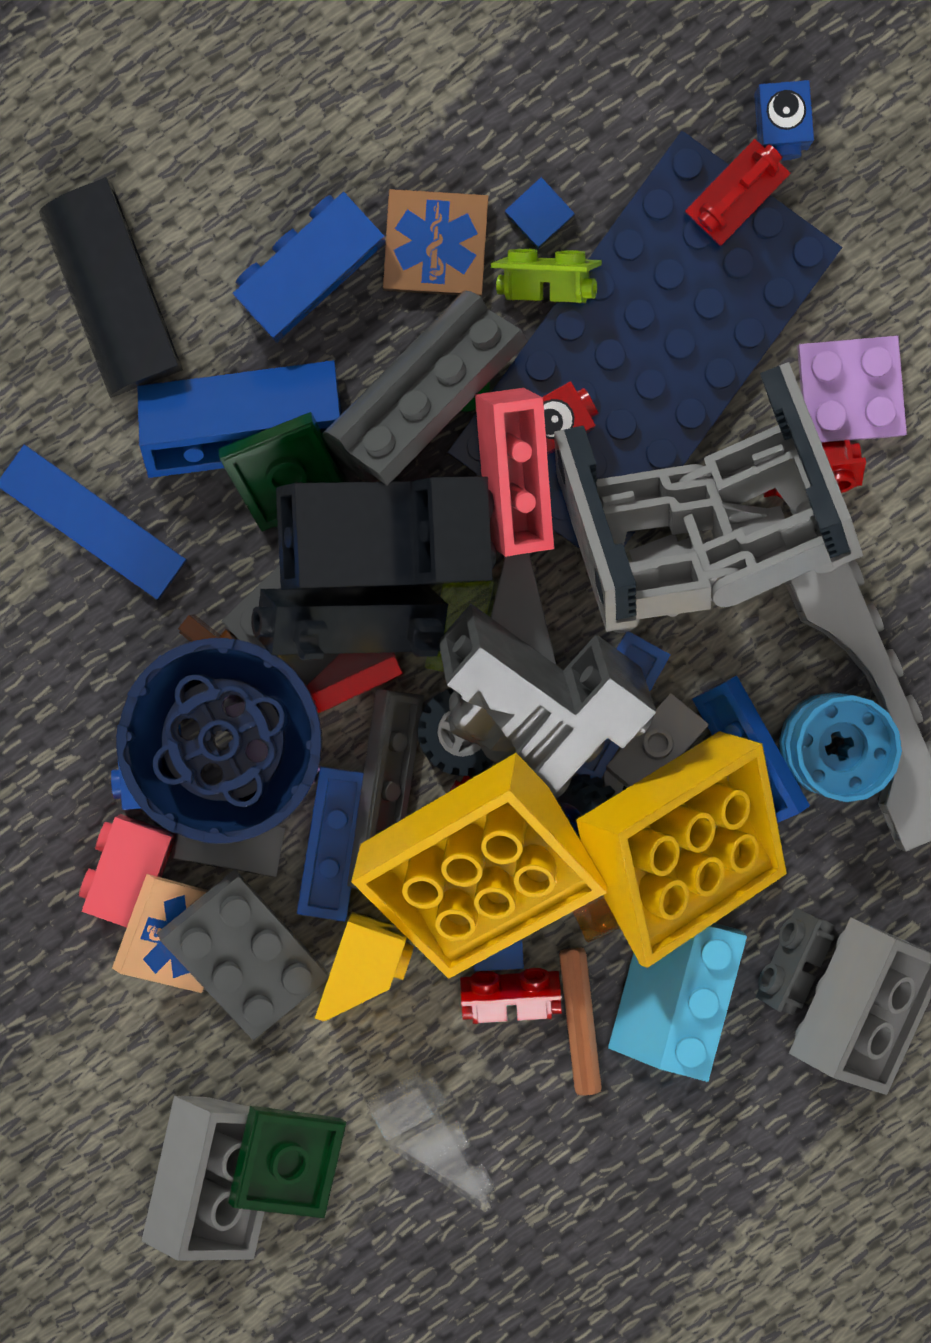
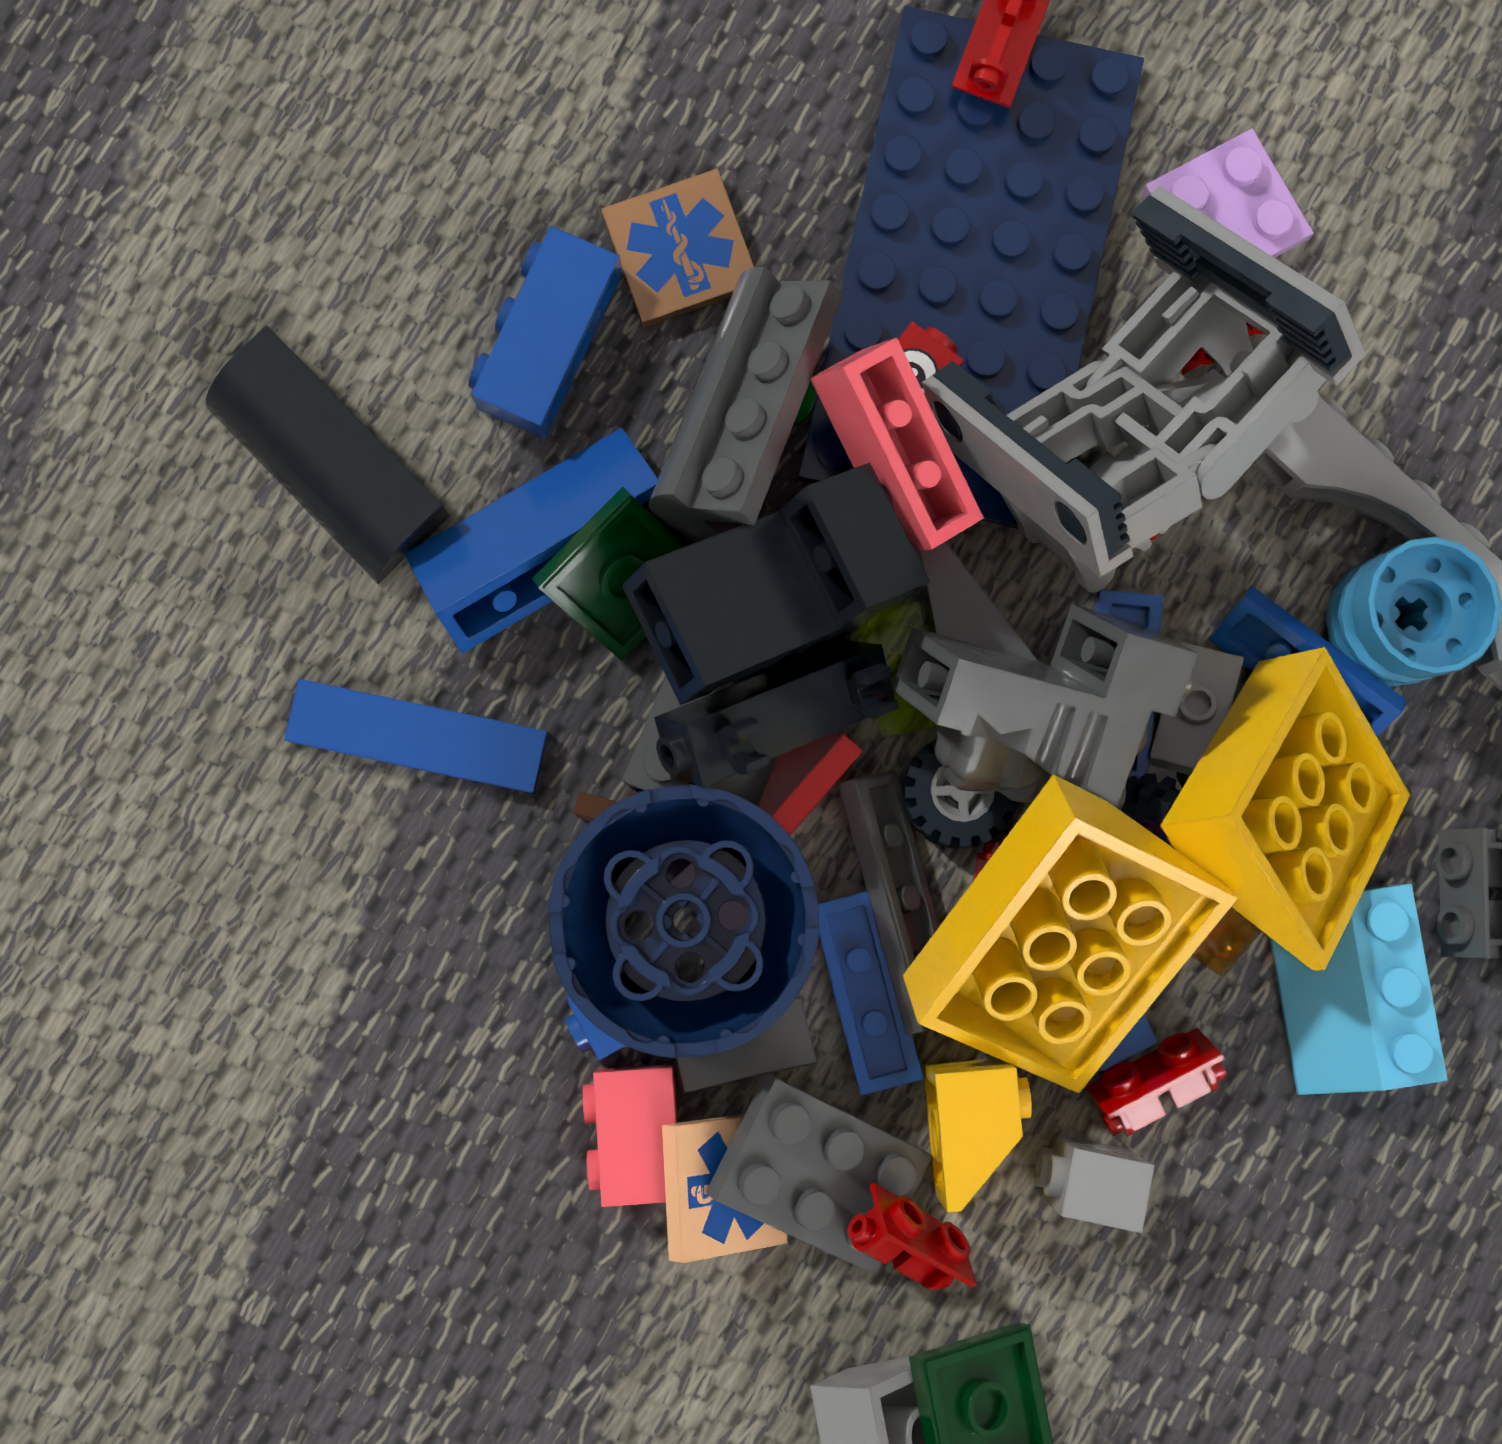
camera: 30 degrees left, 5 degrees down
clear slope [367,1070,496,1212] -> none
lime hinge [491,249,602,303] -> none
blue tile [505,177,575,249] -> none
nougat axle [559,948,602,1095] -> none
none -> red hinge [847,1182,977,1290]
none -> light grey brick [1034,1134,1155,1233]

